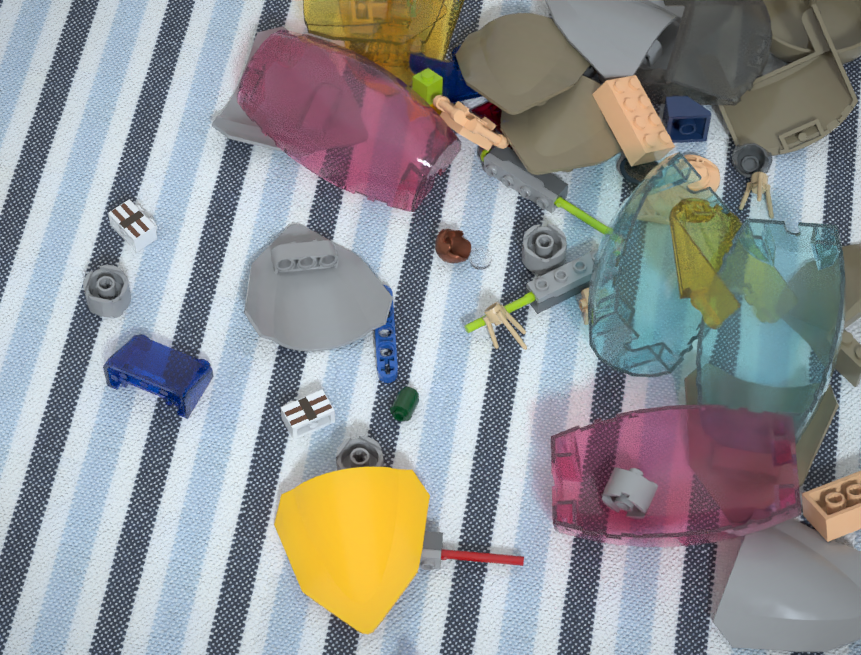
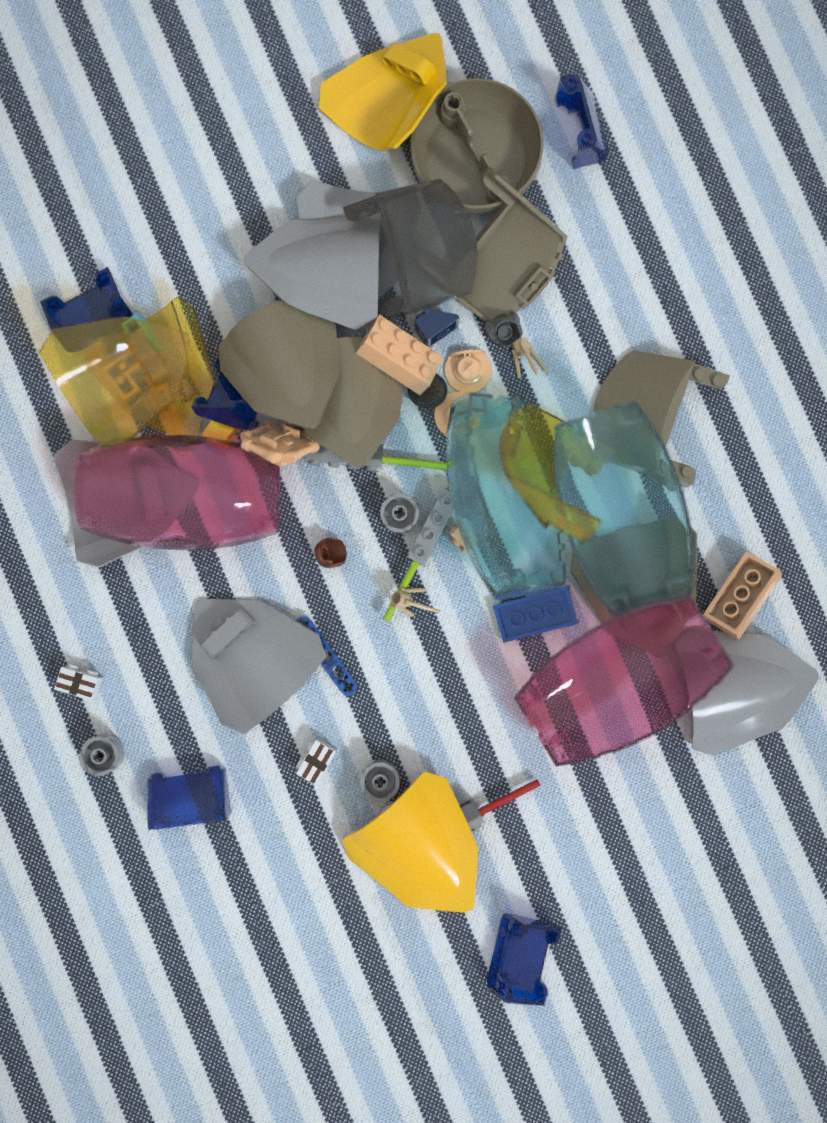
camera: 30 degrees left, 30 degrees up
dark green brick [390,387,419,422] -> none
lime brick [412,68,443,107] -> none
light grey brick [602,467,658,519] -> none
none -> blue plate [493,585,580,643]

